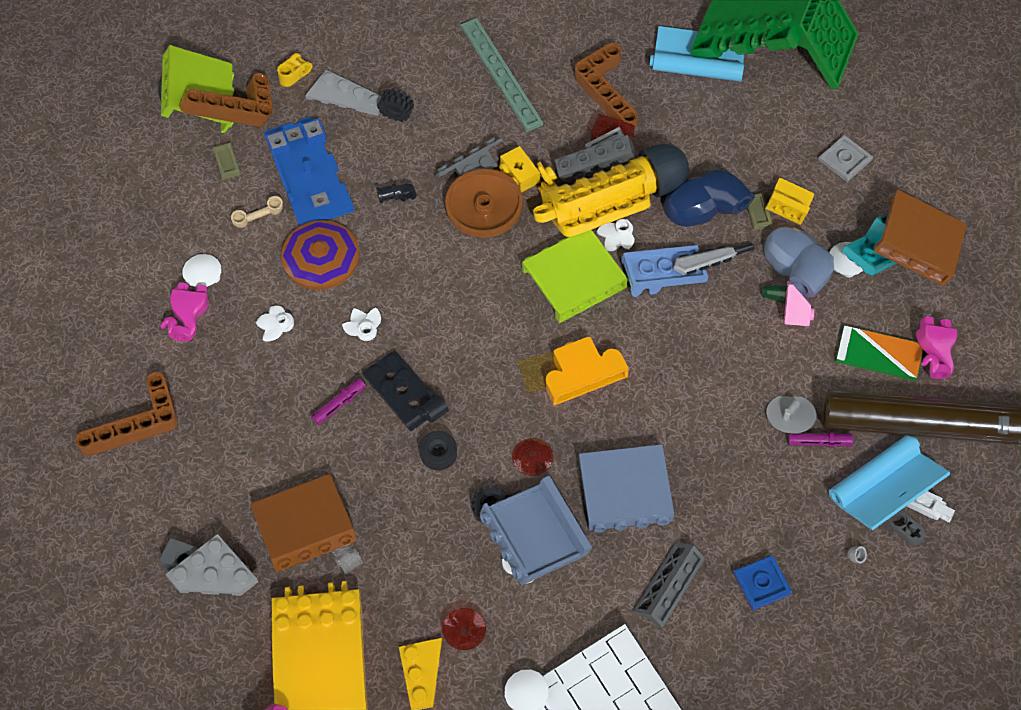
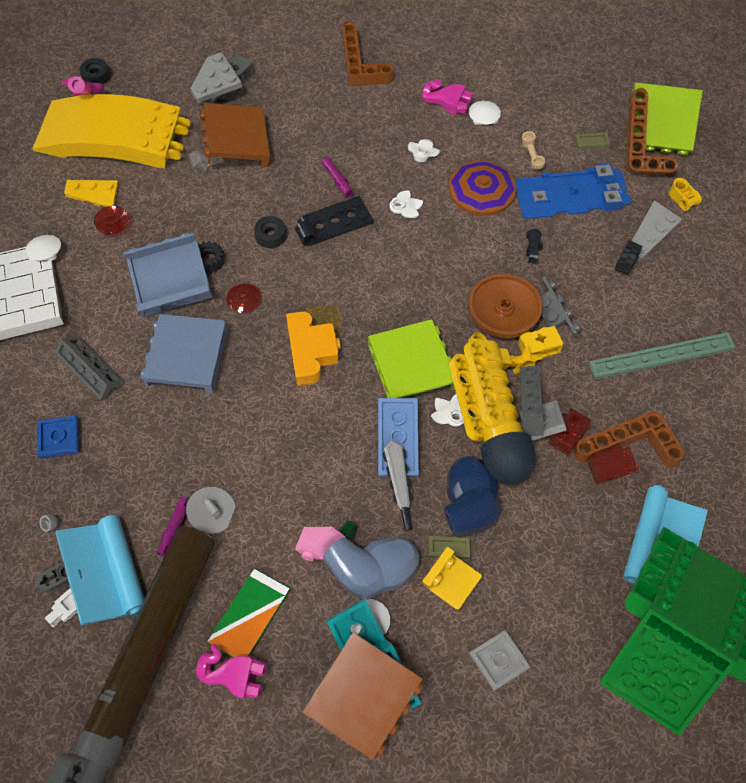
camera: 100 degrees right, 0 degrees up
none -> clear red brick [587,446,638,485]

